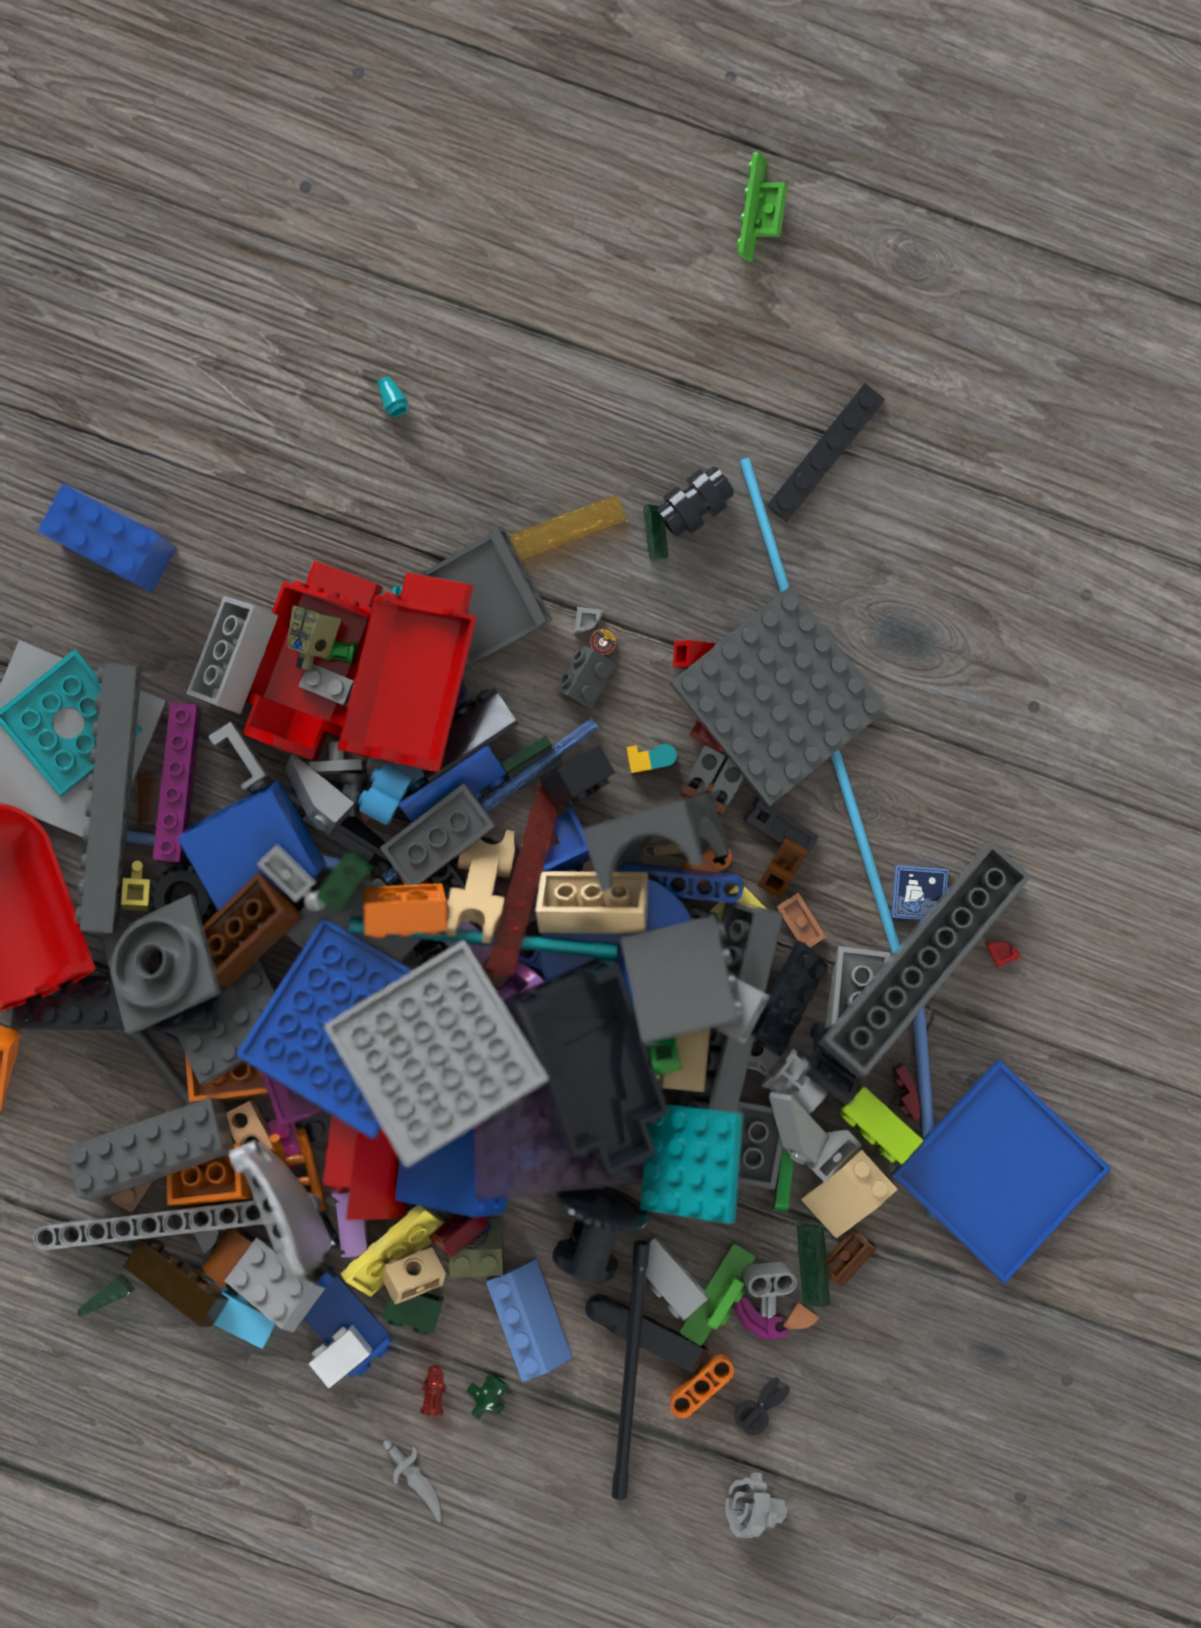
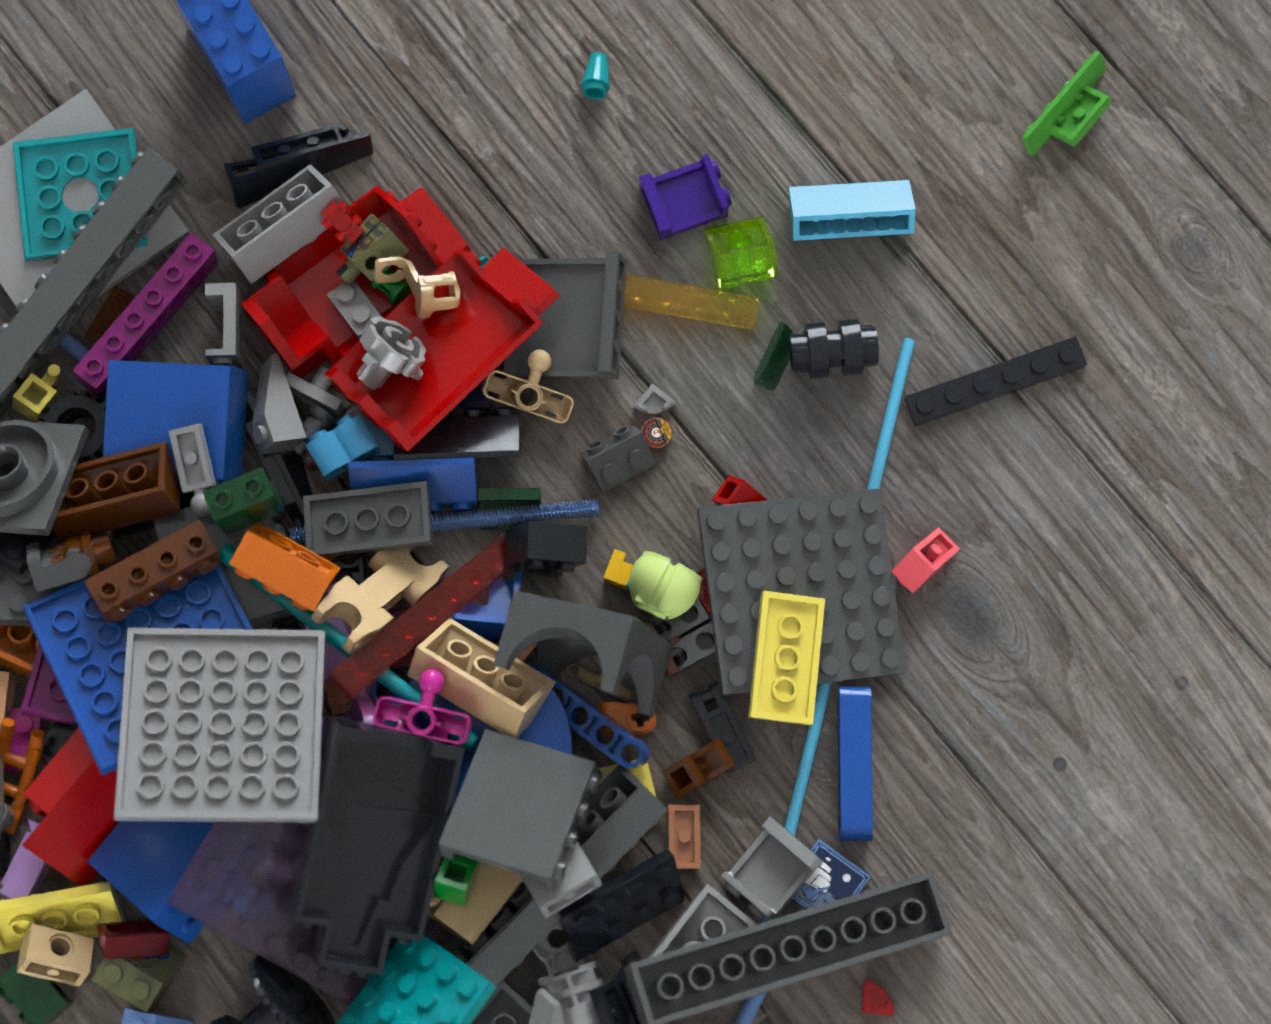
camera: 35 degrees right, 10 degrees down
none -> hips [26,530,116,592]
none -> reddish brown brick [84,520,221,624]
none -> black wedge [224,124,373,208]
none -> red piece [320,201,364,244]
none -> light grey piece [357,316,426,390]
none -> dark pink piece [373,669,472,744]
none -> tan piece [374,257,460,319]
none -> tan piece [481,349,574,424]
none -> yellowish green piece [629,551,702,621]
none -> dark purple panel [639,153,732,240]
none -> clear neon green slope [704,216,779,288]
none -> light grey panel [721,817,823,920]
none -> light yellow plate [748,591,825,726]
none -> medium azure brick [789,180,915,241]
none -> blue beam [837,686,873,841]
none -> coral slope [891,527,960,594]

